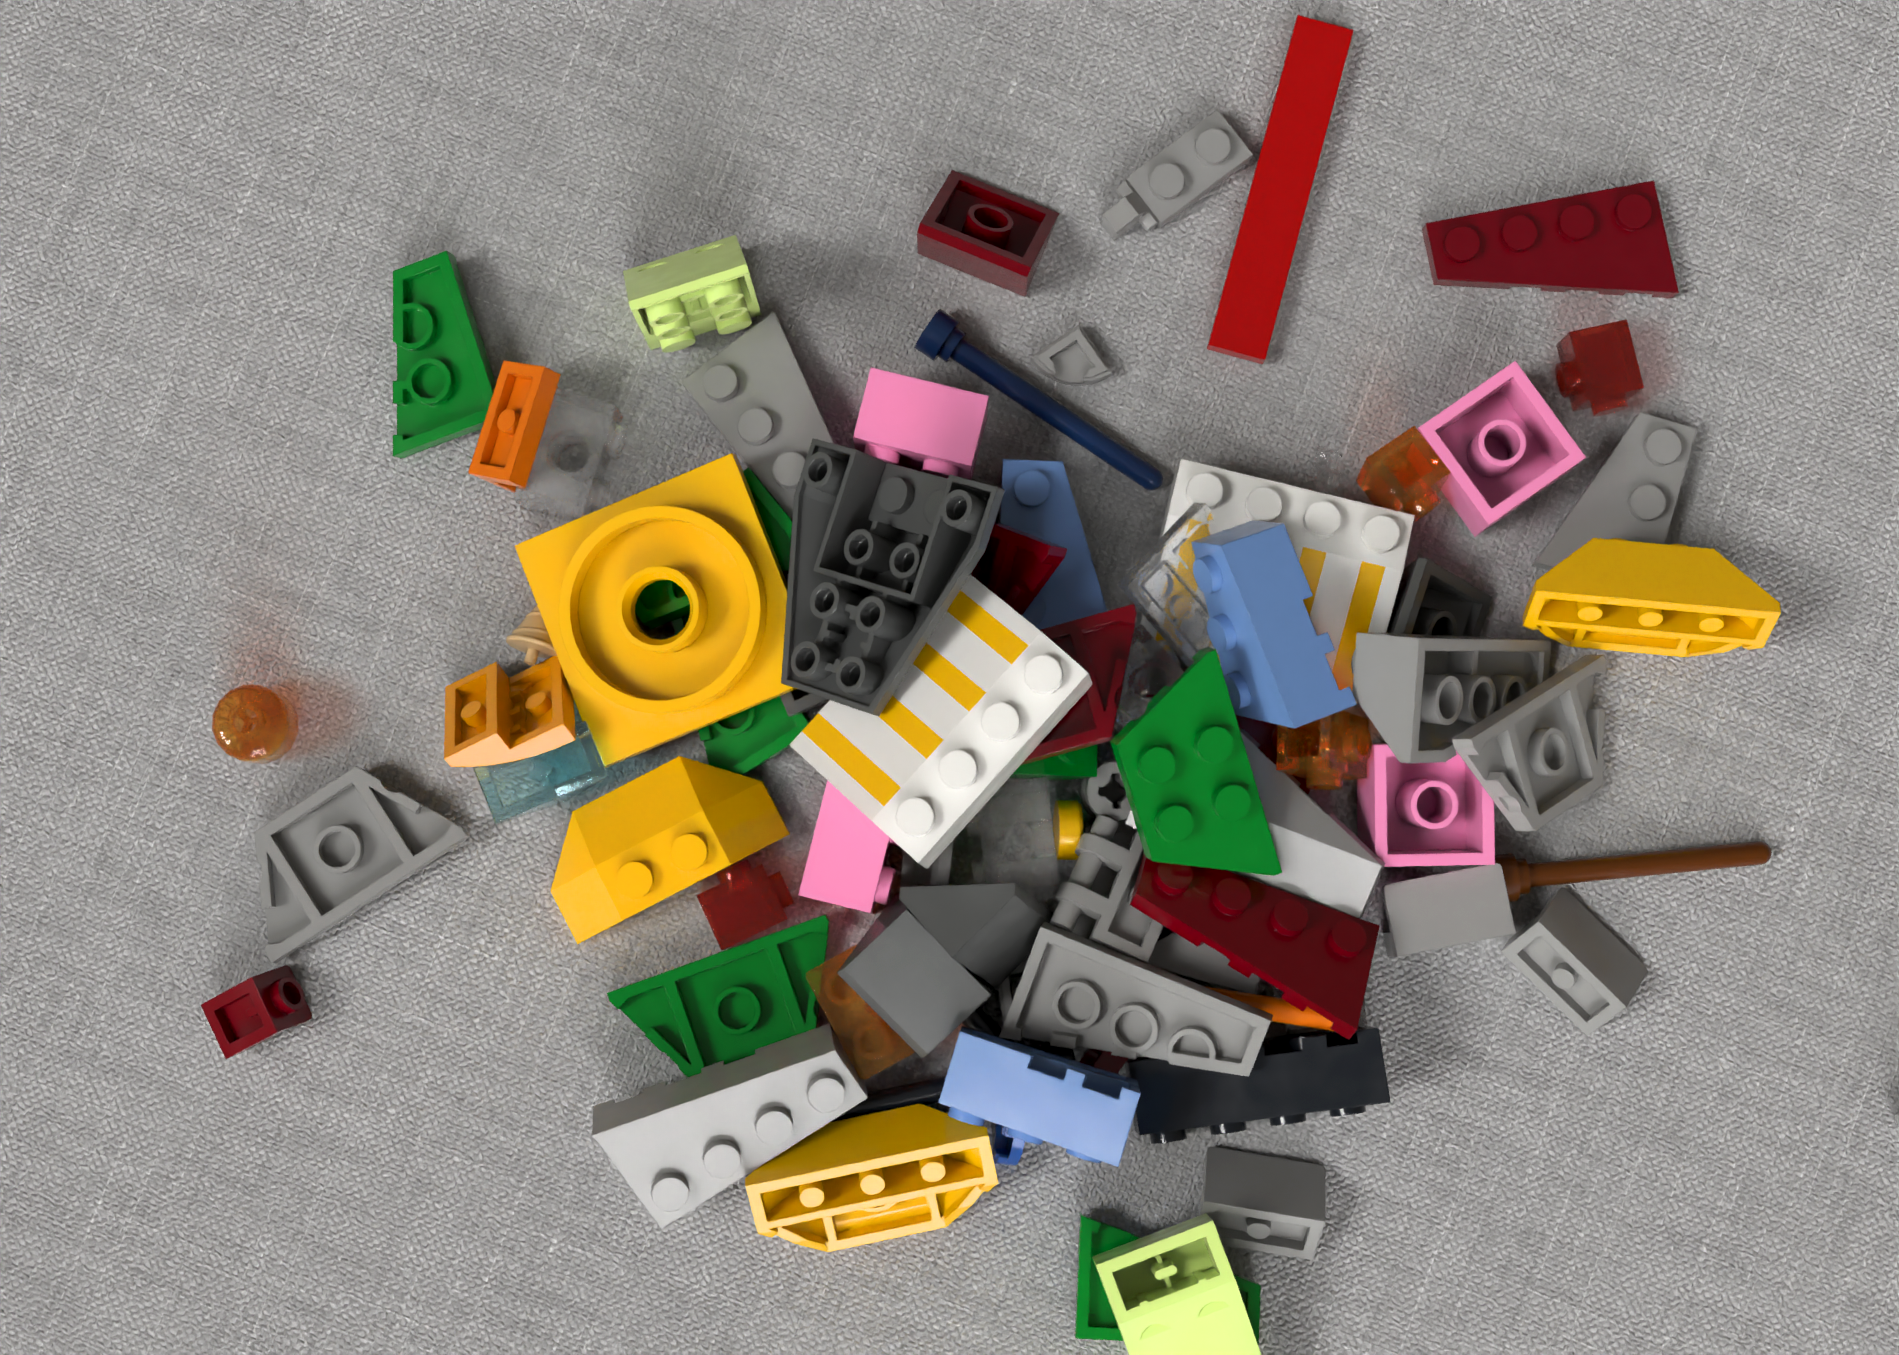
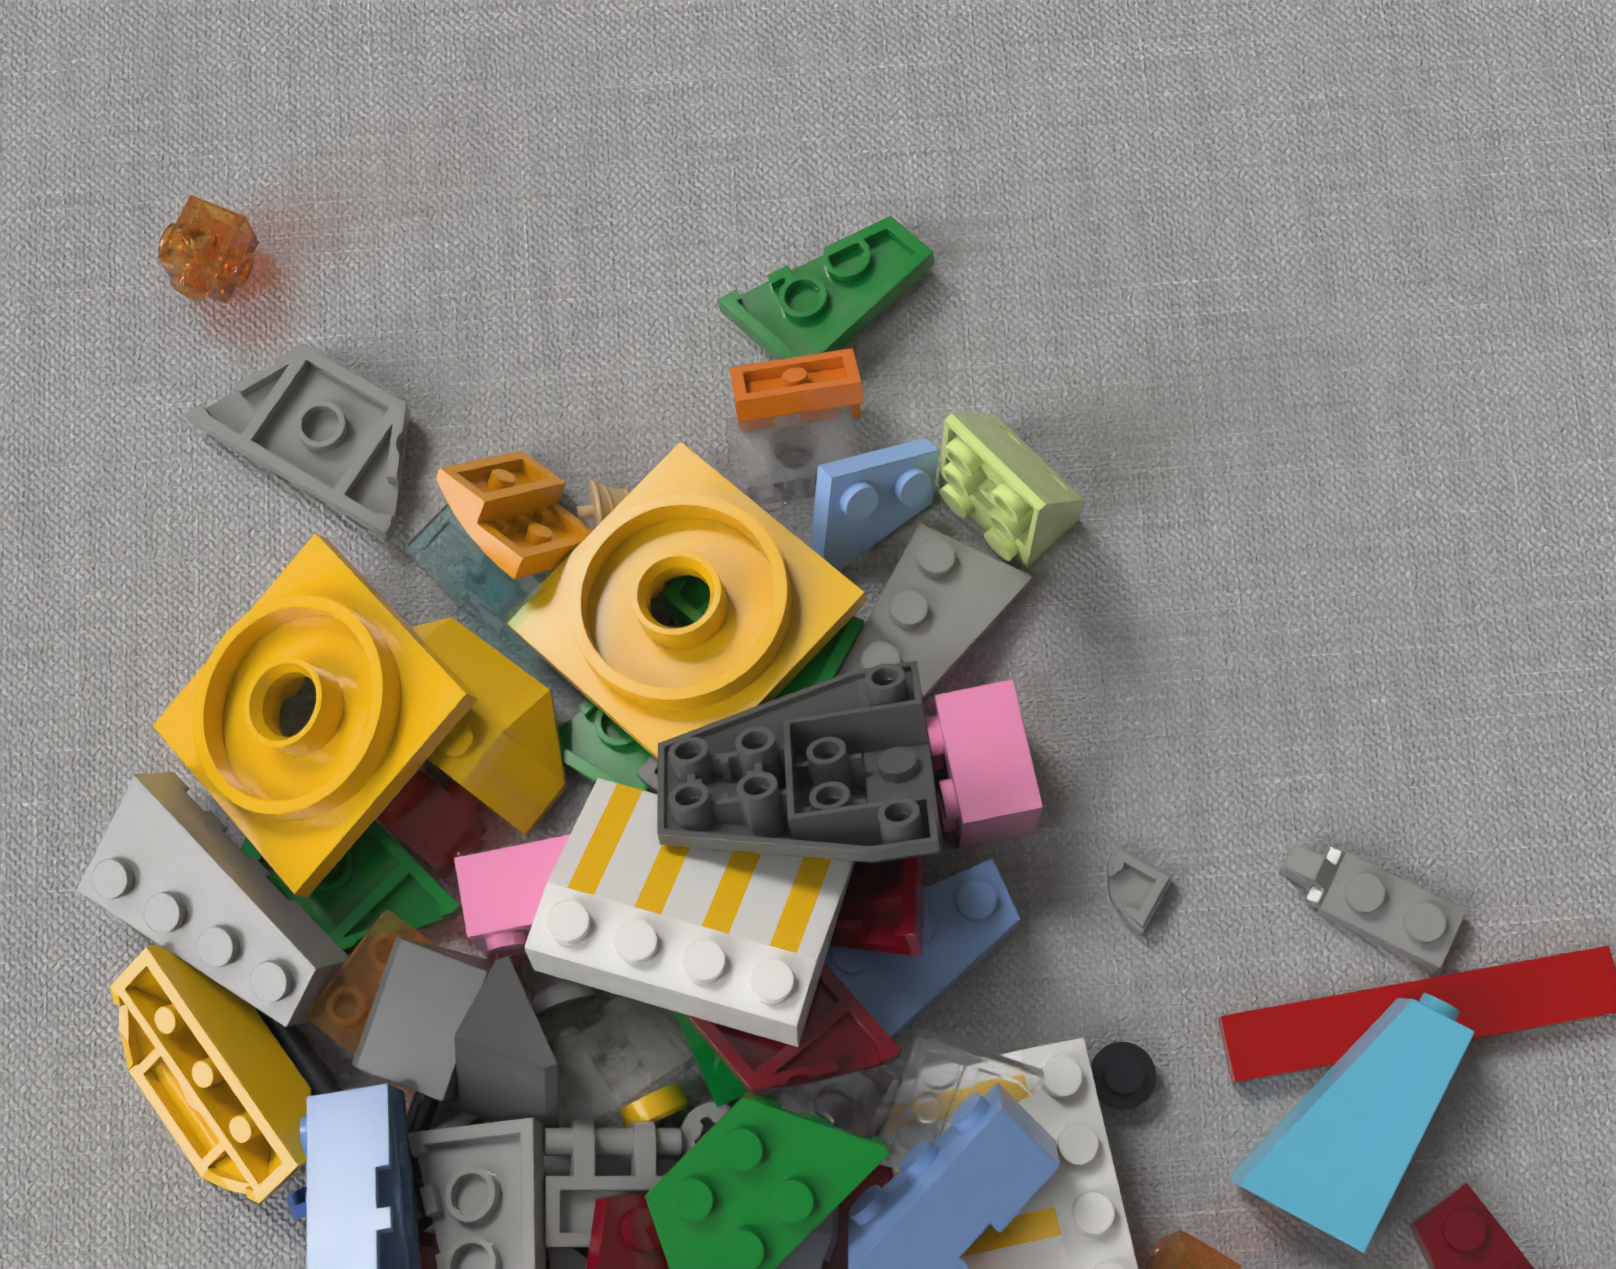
camera: 70 degrees right, 10 degrees down
dark red bracket [201,965,312,1059] -> none
clear orange head [212,684,299,764] -> none
dark blue piece [914,309,1163,491] -> none
dark red slope [917,170,1059,297] -> none
clear tile [1309,445,1342,496] -> none
none -> yellow piece [152,533,478,898]
none -> clear orange brick [157,195,259,304]
none -> light blue wing [810,438,939,571]
none -> black plate [1090,1042,1157,1110]
none -> medium azure slope [1230,993,1475,1253]

